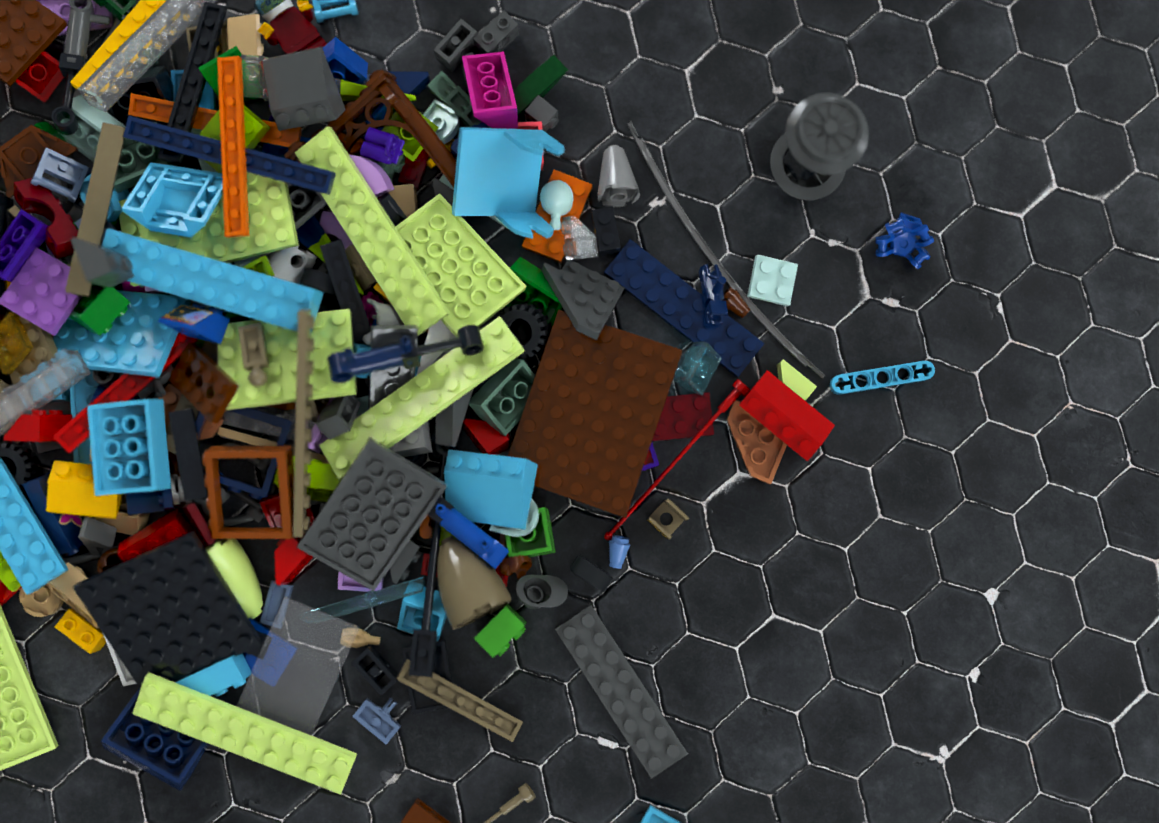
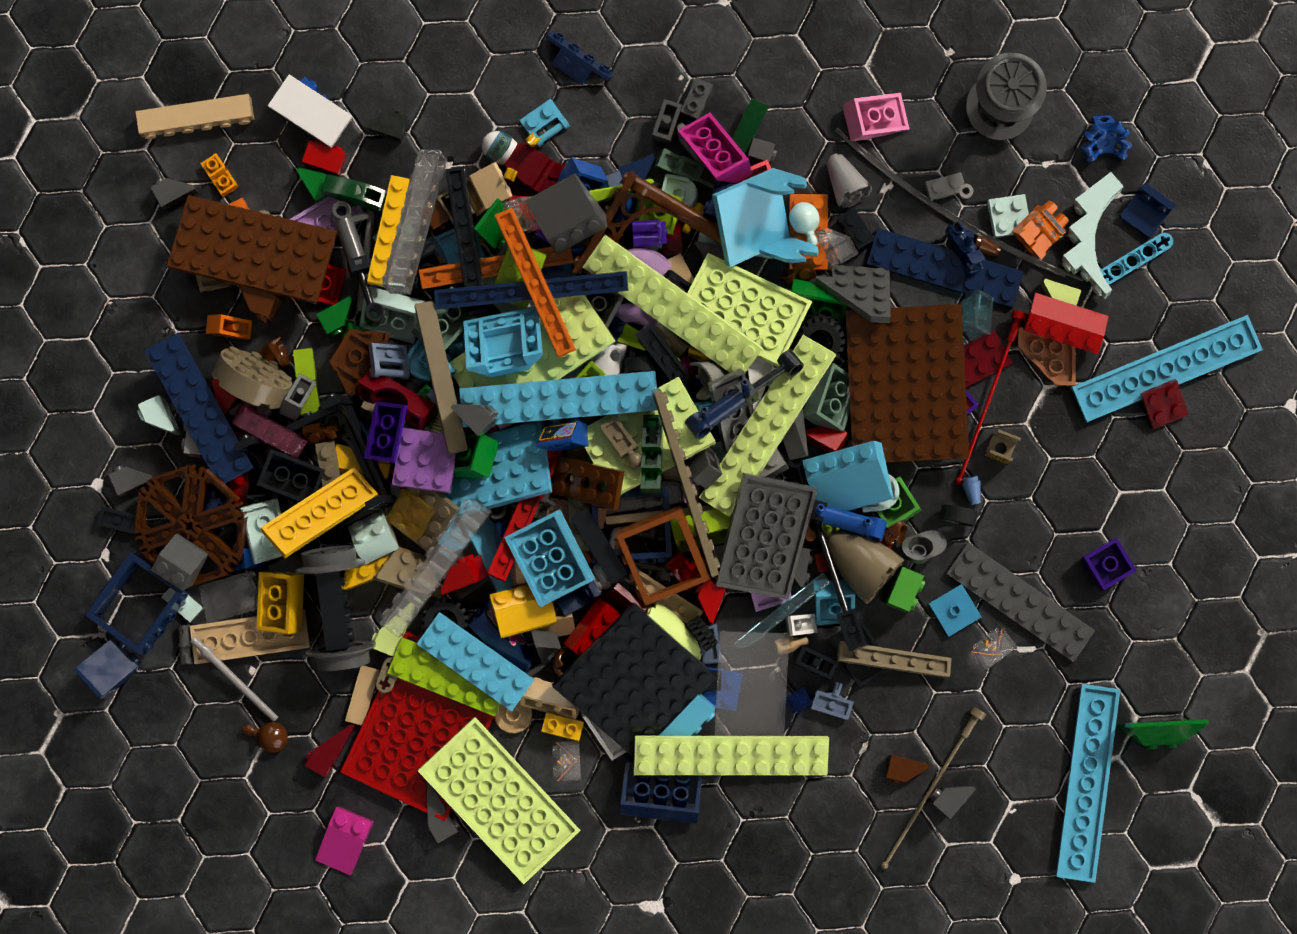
camera: 20 degrees left, 0 degrees up
none -> green slope [316,296,354,337]
none -> reddish brown brick [422,201,451,233]
none -> clear brick [552,741,581,781]
none -> tan plate [636,570,704,623]
none -> dark green slope [640,415,663,493]
none -> black tyre [686,615,719,652]
none -> reddish brown plate [782,258,817,285]
none -> white slope [785,614,818,637]
none -> clear blue brick [786,687,813,713]
none -> bright pink slope [842,93,909,141]
none -> light grey hinge [924,172,973,201]
none -> dark azure plate [929,584,981,637]
none -> clear brick [971,628,1017,670]
none -> orange hips [1011,201,1069,260]
none -> light aqua arch [1062,172,1123,299]
none -> medium azure plate [1071,315,1263,423]
none -> dark purple brick [1080,537,1137,591]
none -> dark blue bracket [1120,182,1176,238]
none -> dark red plate [1140,379,1189,429]

